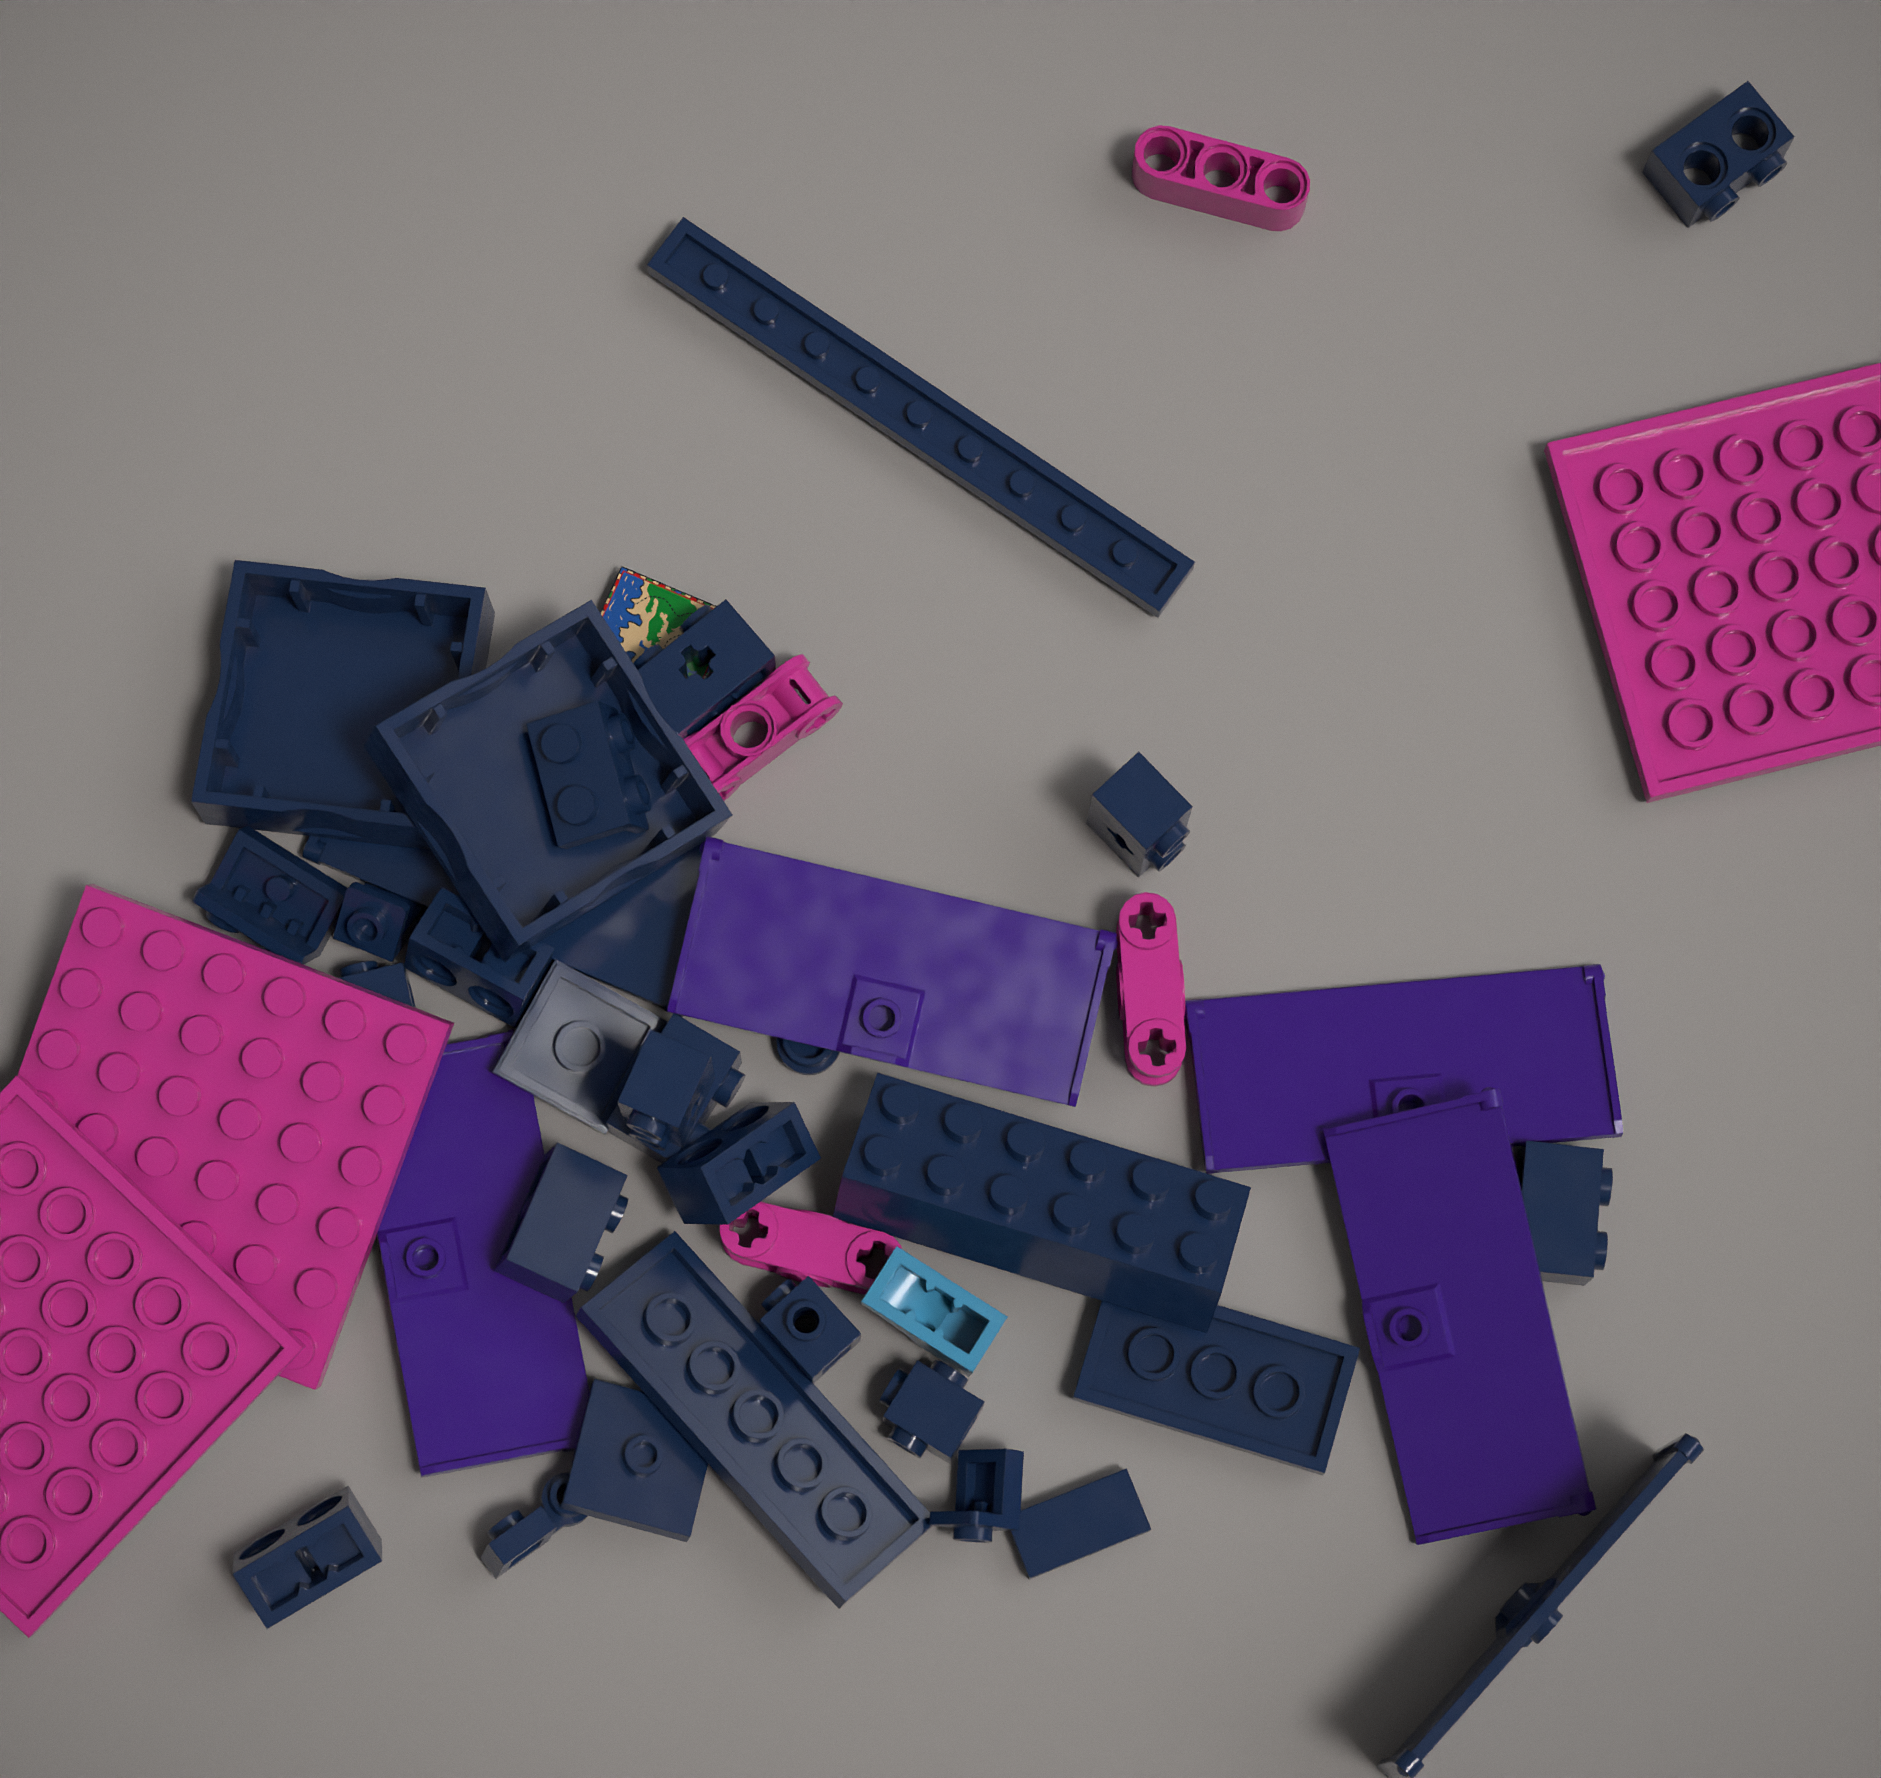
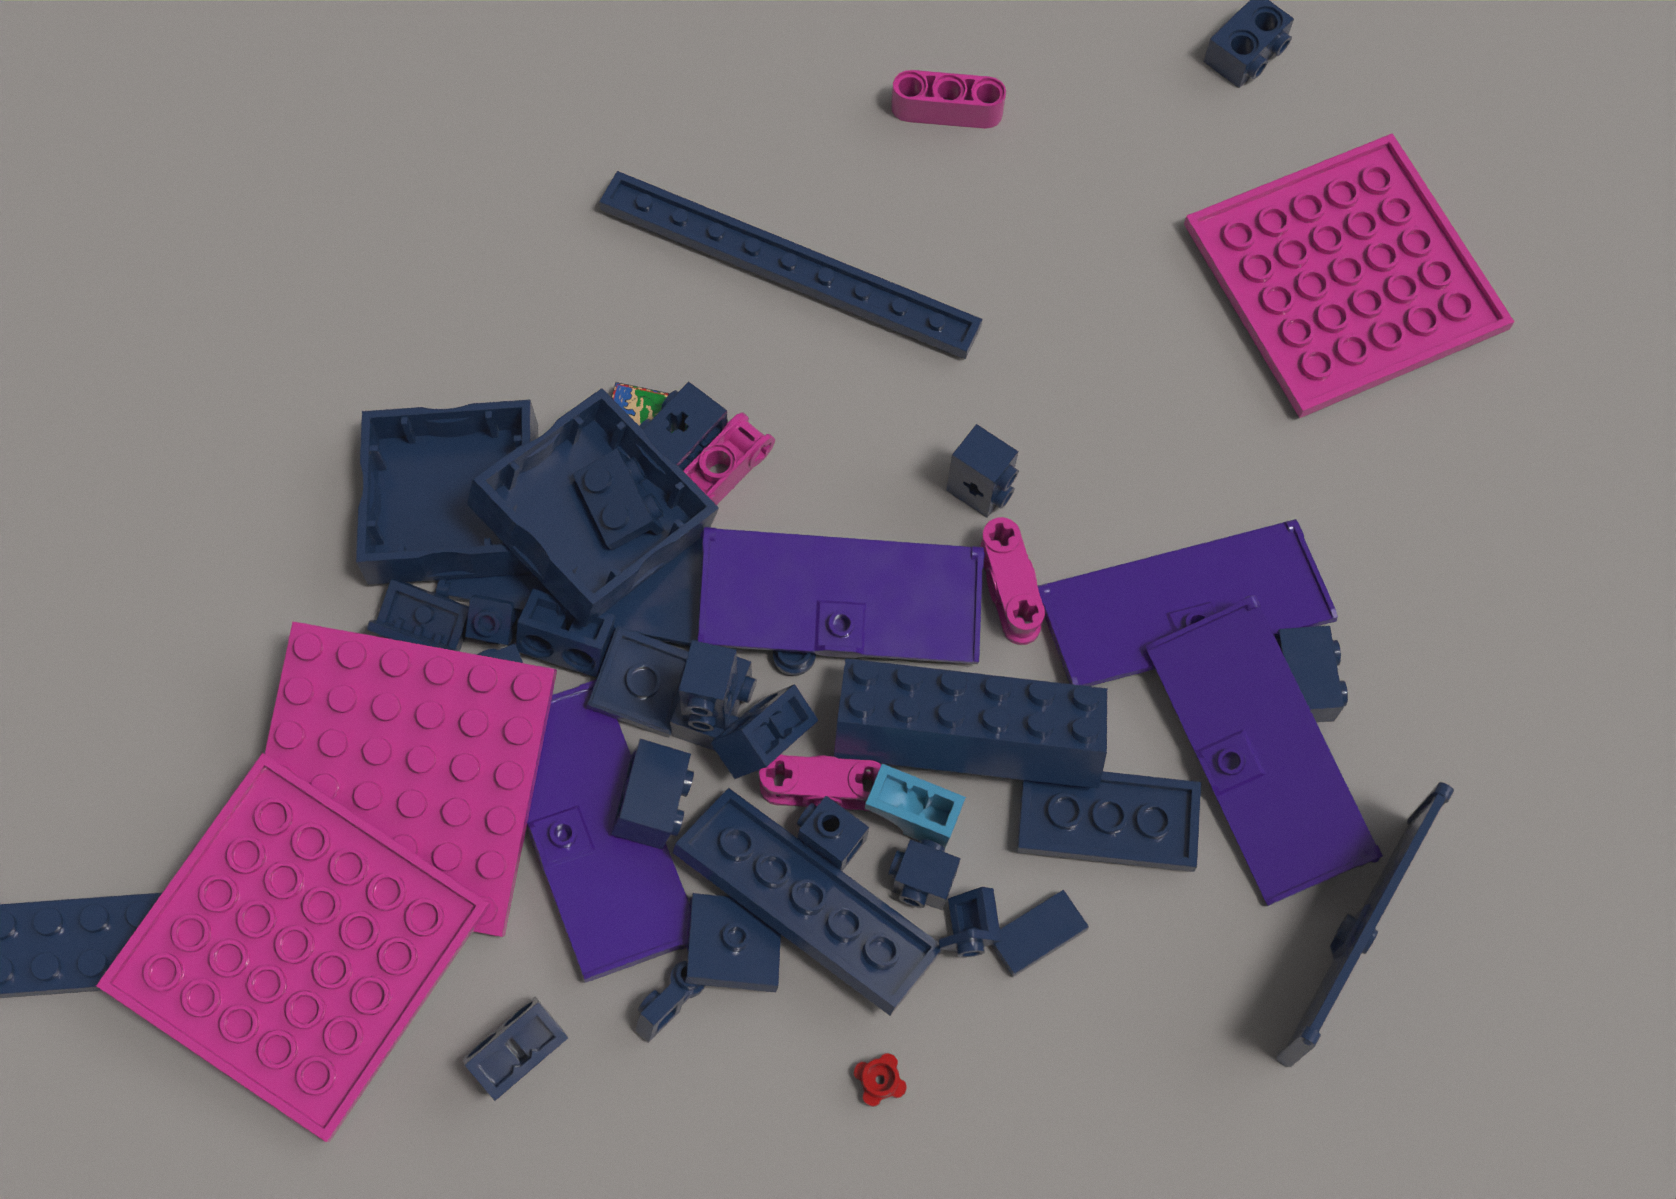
camera: 10 degrees left, 10 degrees down
none -> red plate [854,1053,907,1107]

